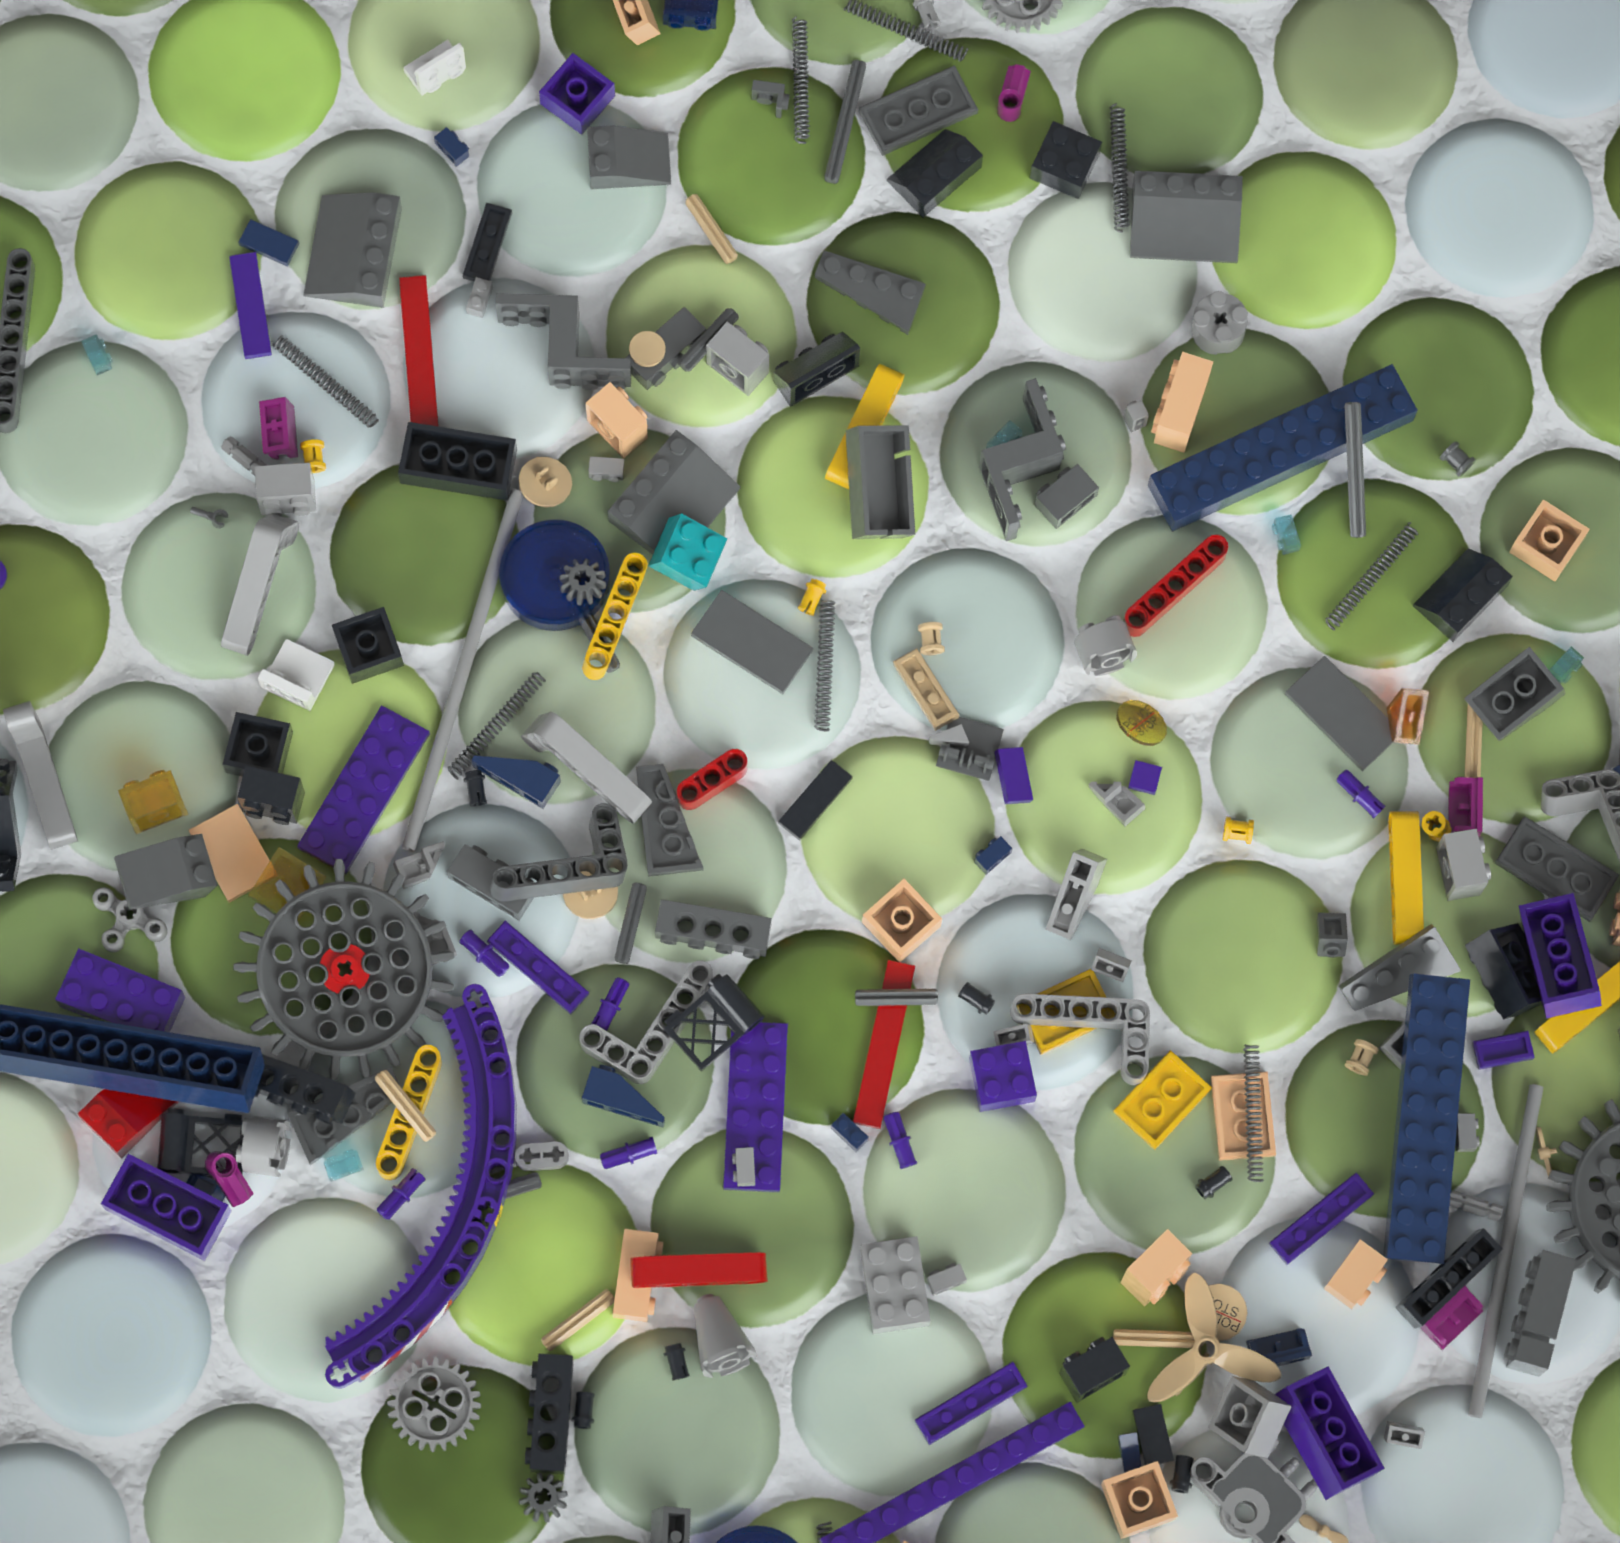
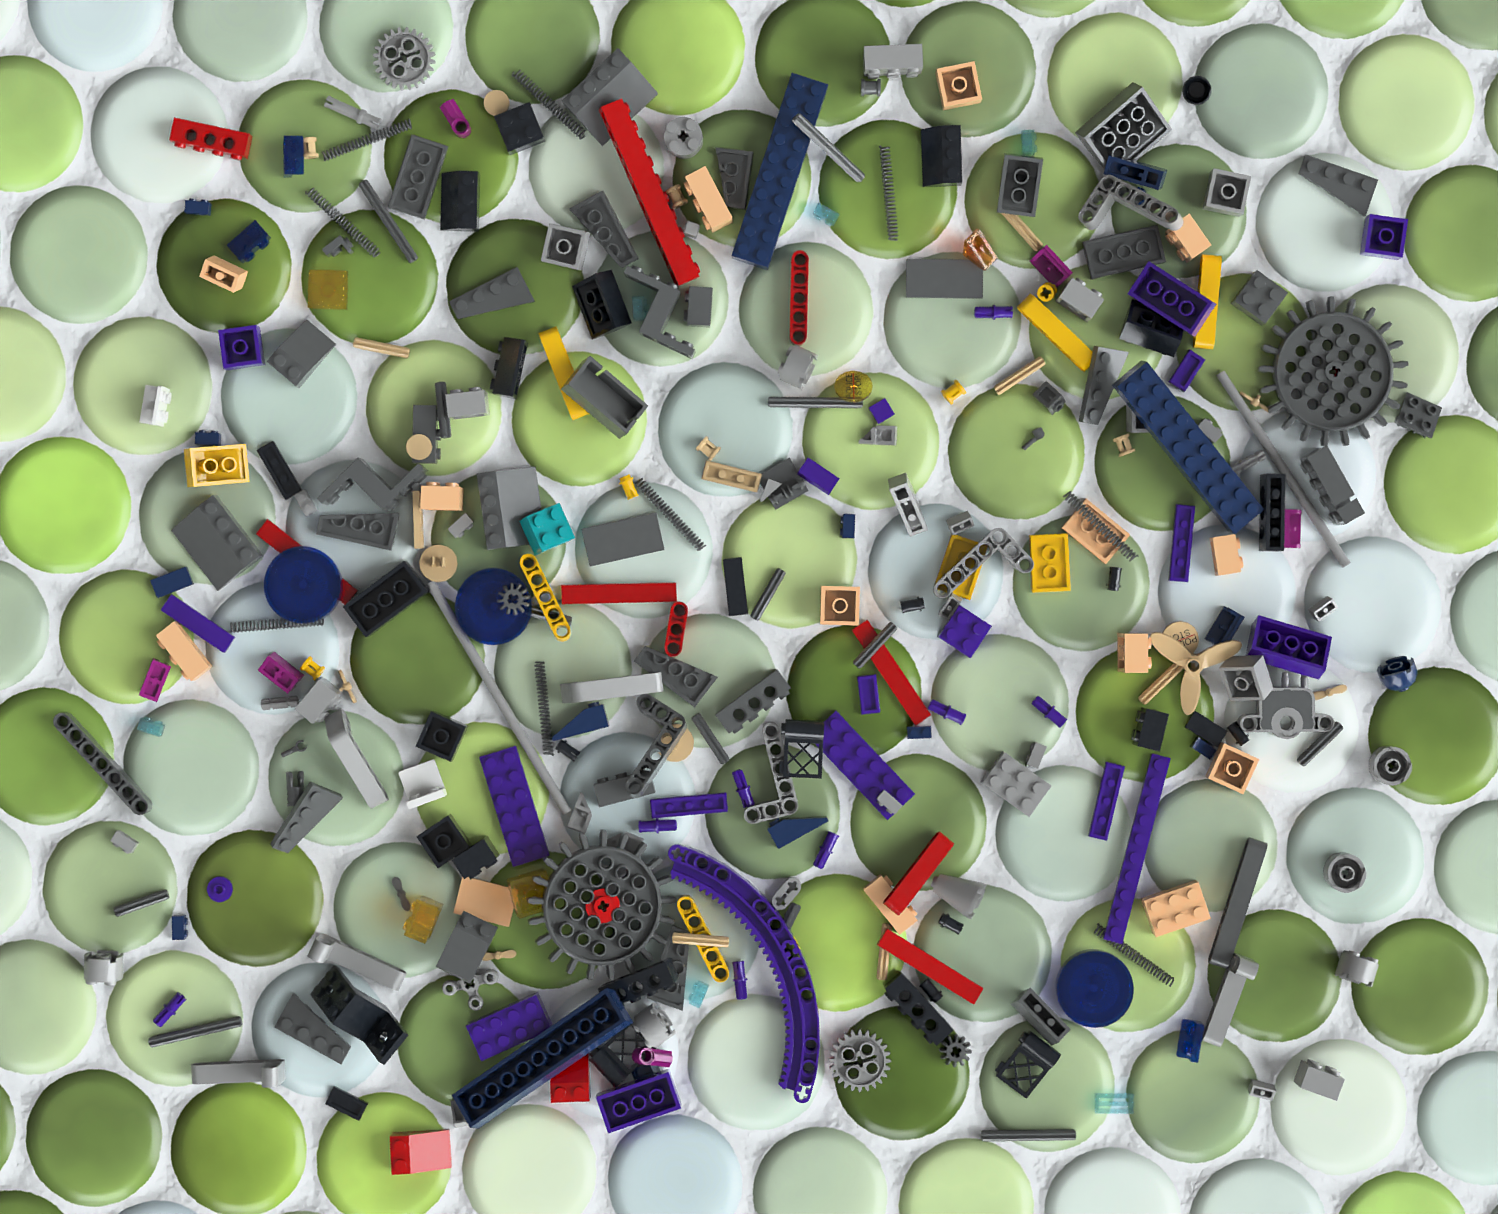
camera: 45 degrees left, 15 degrees up
none -> magenta hinge [139,658,171,702]
none -> light nougat brick [156,621,213,681]
none -> yellow slope [184,444,250,487]
none -> clear blue brick [264,546,343,624]
none -> dark grey wing [270,782,343,853]
none -> dark grey hinge [286,771,304,806]
none -> clear yellow plate [308,270,348,310]
none -> dark grey wing [316,513,400,551]
none -> tan piece [338,669,357,703]
none -> dark grey piece [392,877,411,911]
none -> tan tile [412,491,424,549]
none -> tan piece [483,950,516,961]
none -> tan piece [484,90,510,116]
none -> light grey brick [541,223,590,270]
none -> red tile [561,583,677,604]
none -> dark grey wing [569,191,639,268]
none -> black slope [572,270,632,340]
none -> red brick [599,98,700,286]
none -> tan bush [665,184,688,209]
none -> dark grey wing [715,147,754,210]
none -> dark grey axle [750,568,786,621]
none -> dark grey axle [768,397,863,408]
none -> dark purple tile [857,674,881,715]
none -> light grey brick [863,44,923,79]
none -> red tile [877,928,984,1005]
none -> tan axle [994,356,1045,395]
none -> dark grey hand [1022,427,1045,450]
none -> dark purple axle [1032,696,1067,728]

